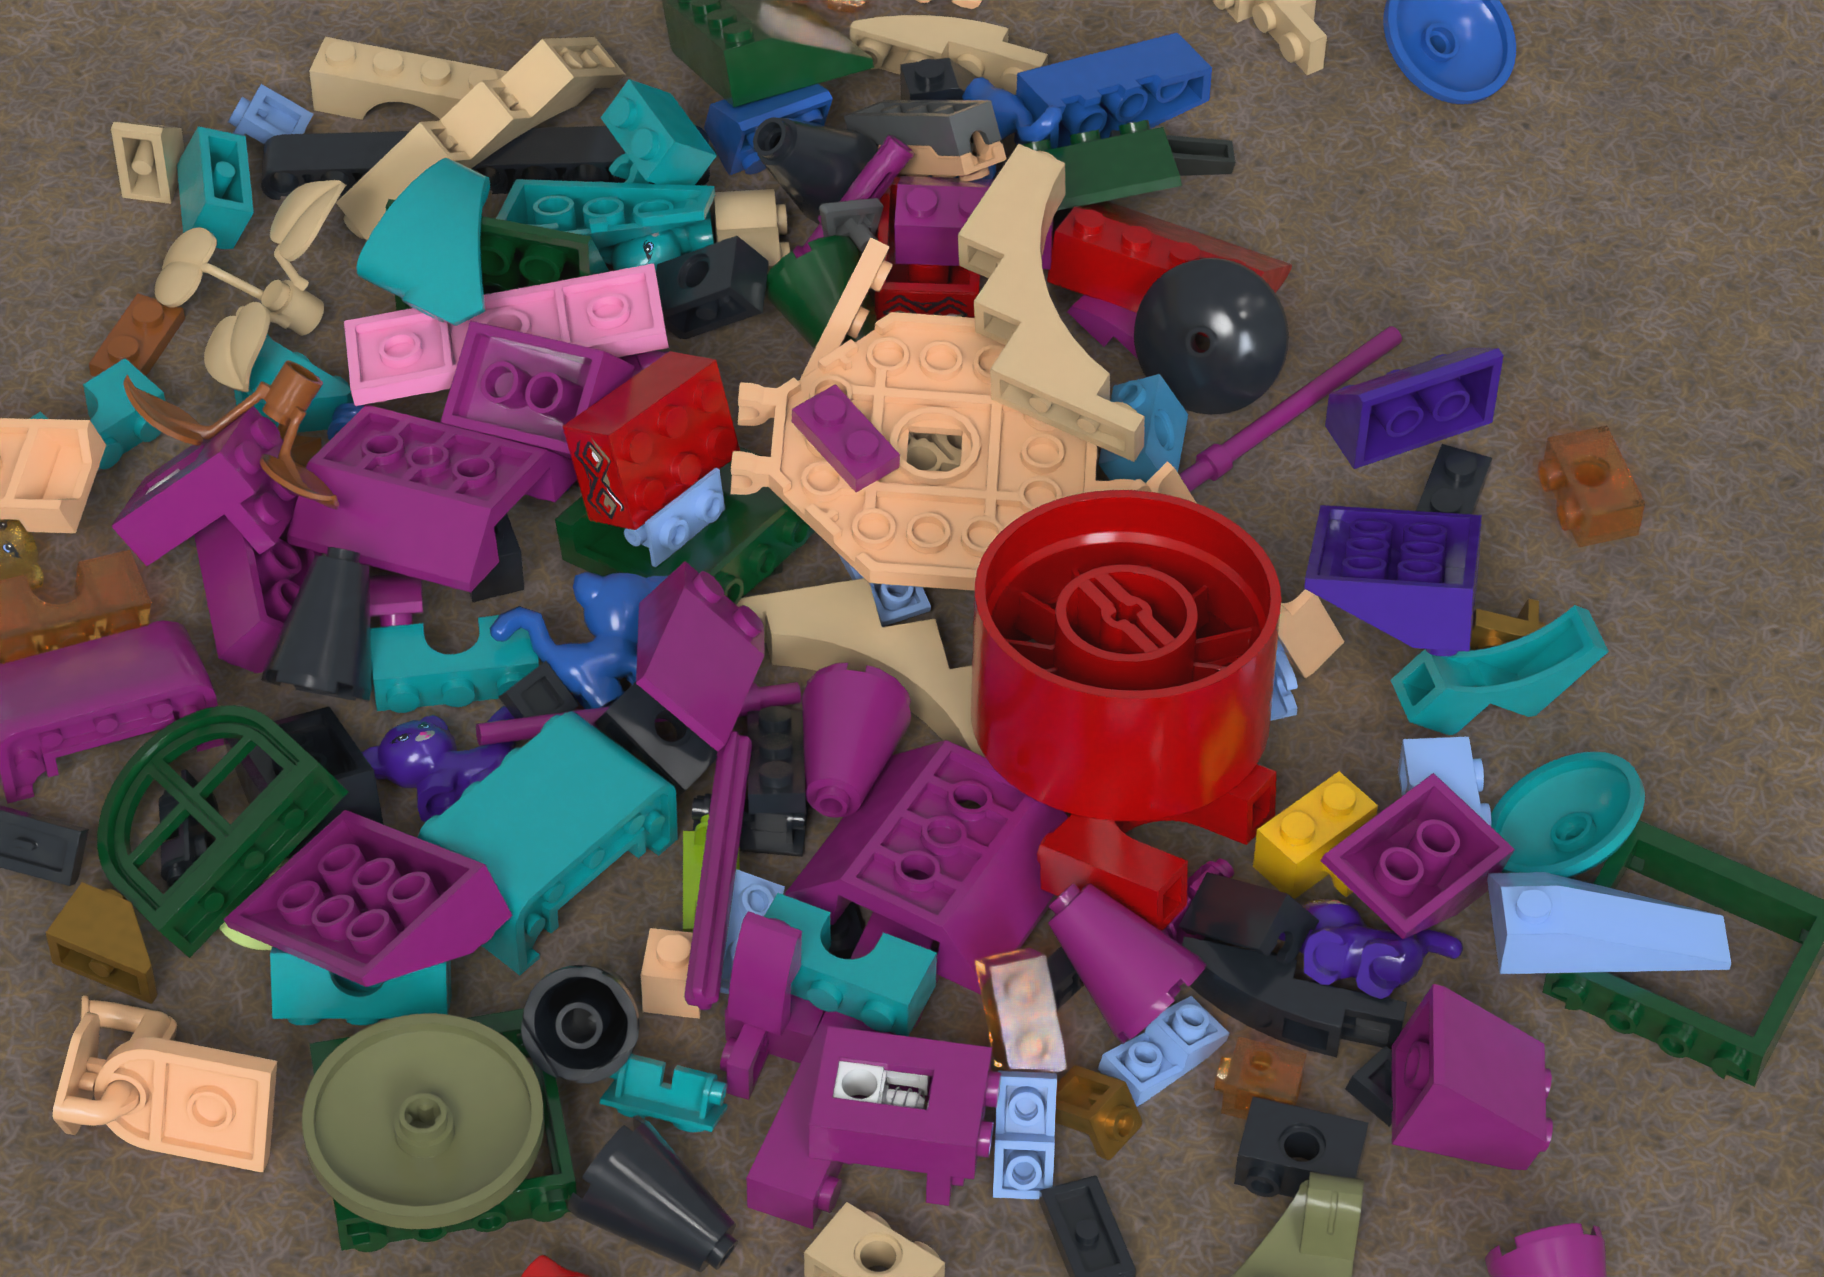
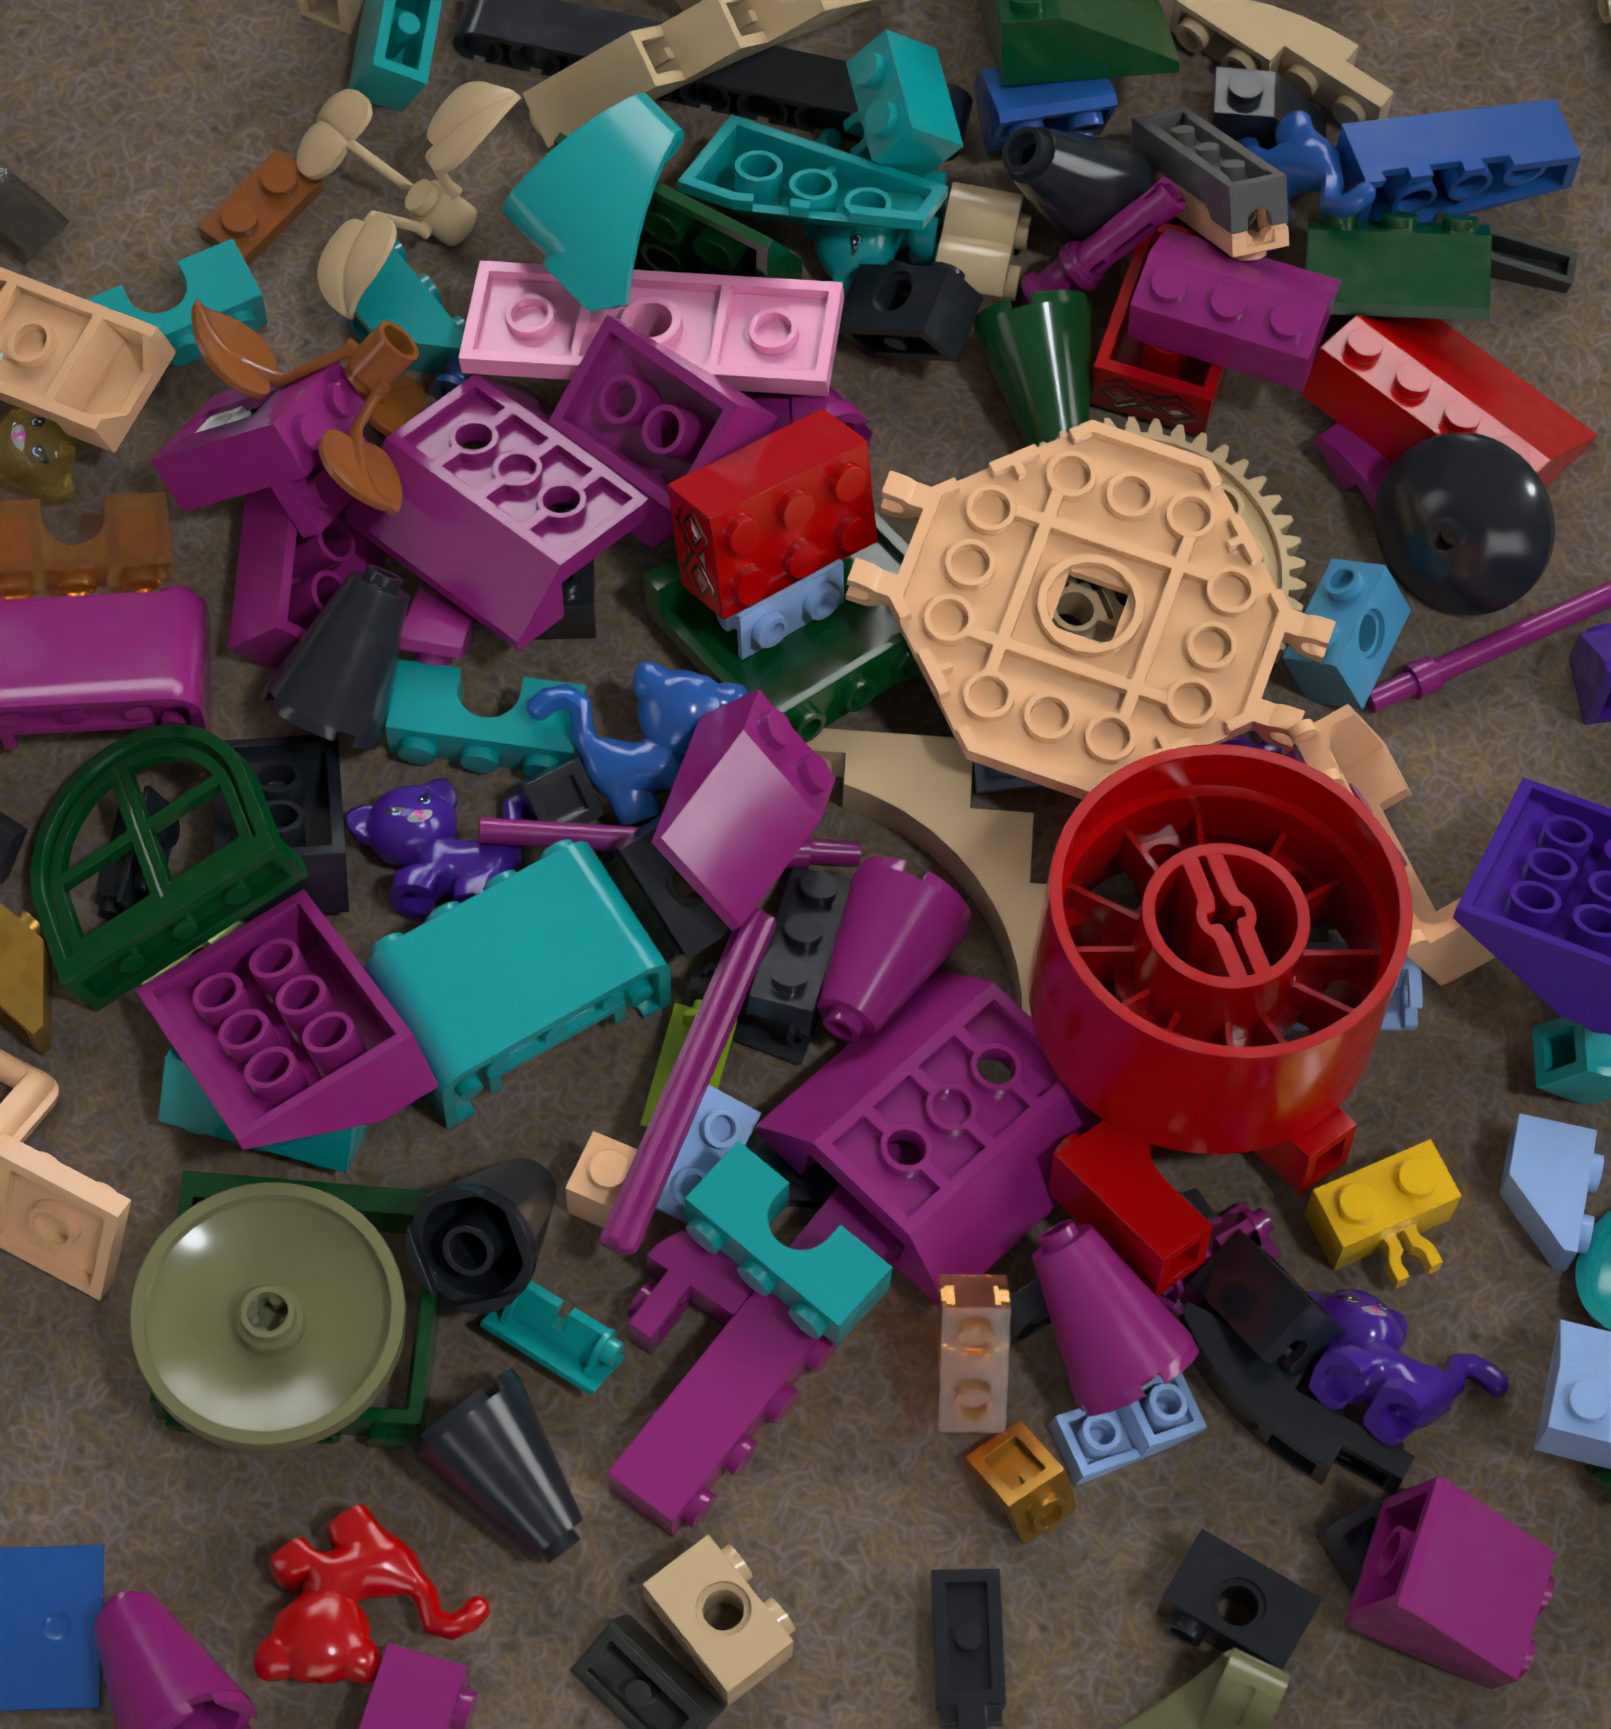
camera: 15 degrees right, 15 degrees up
magenta slope [727,911,802,1036] -> none
magenta plate [791,384,900,493] -> none
light nougat plate [800,238,893,379] -> none
magenta brick [809,1026,1001,1206] -> none
dark grey piece [819,198,884,253] -> none
tan arch [958,144,1145,462] -> none
light blue slope [993,1071,1057,1199] -> none
clear orange brick [1214,1037,1307,1120] -> none
magenta slope [1321,773,1515,939] -> none

